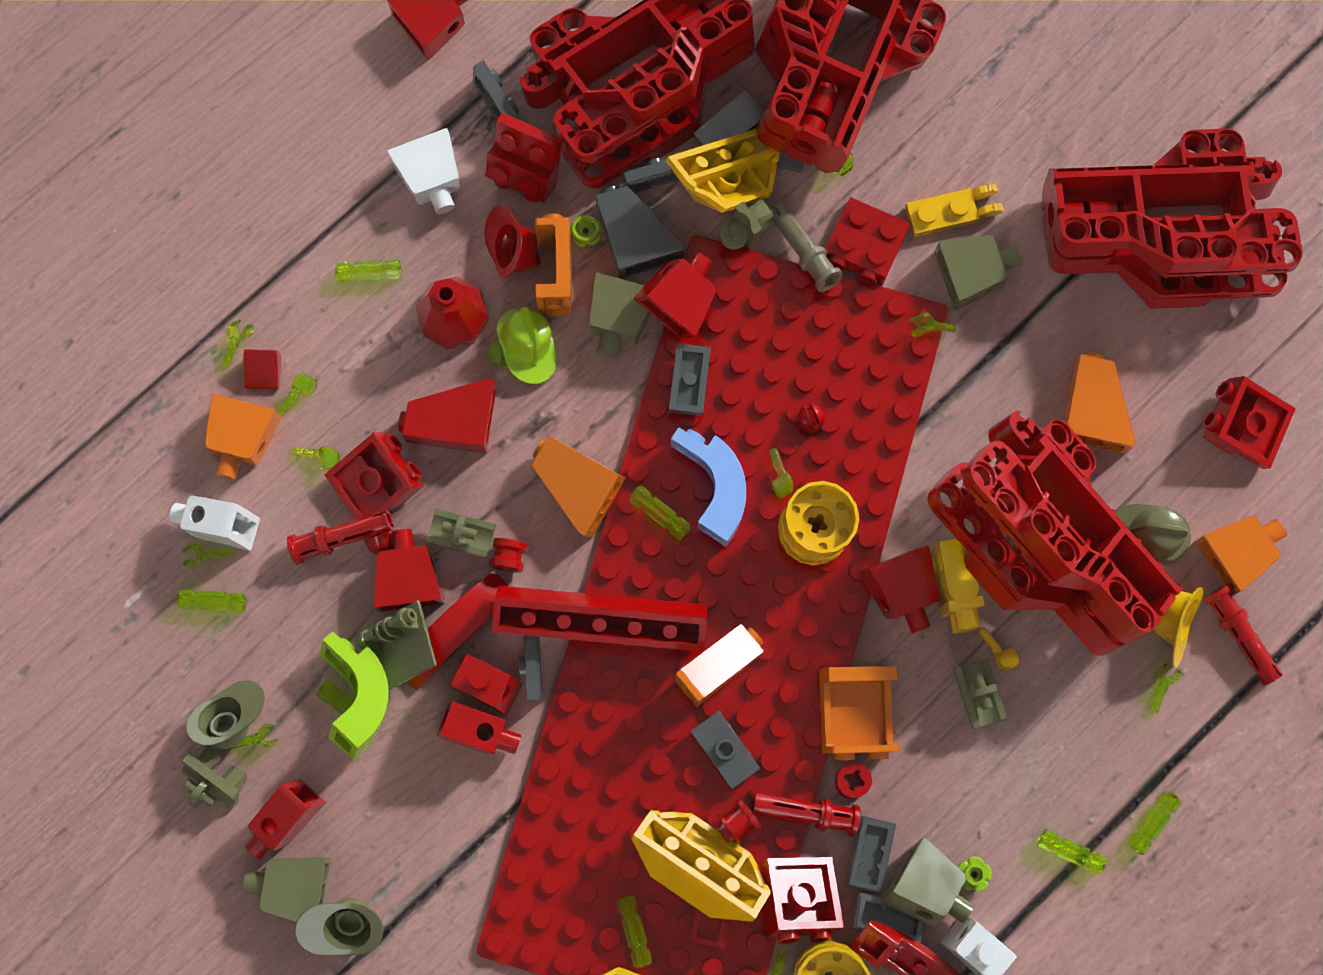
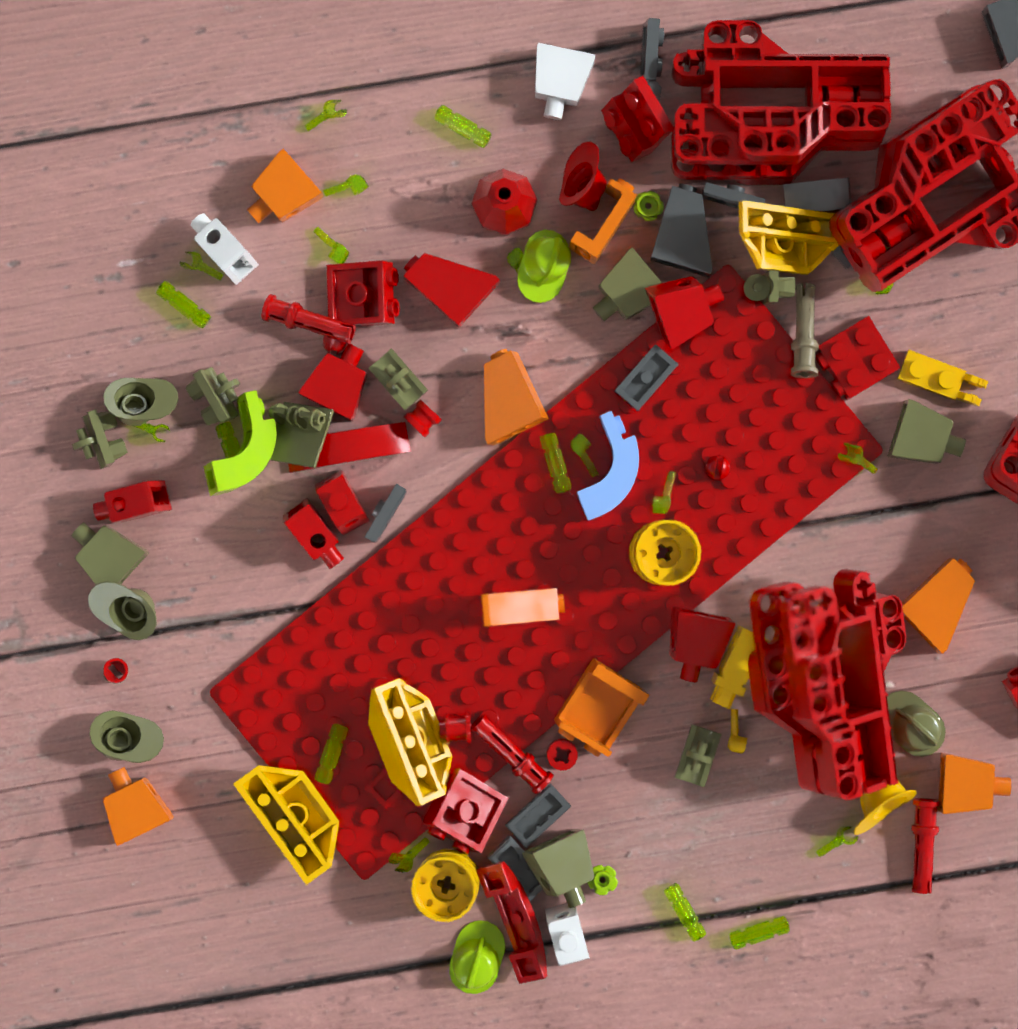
camera: 35 degrees right, 10 degrees up
red slope [243,349,281,389] -> none
red brick [492,586,708,652] -> none
dark grey plate [690,711,760,790] -> none
none -> olive hips [186,367,240,425]
none -> clear neon green hand [570,433,599,477]

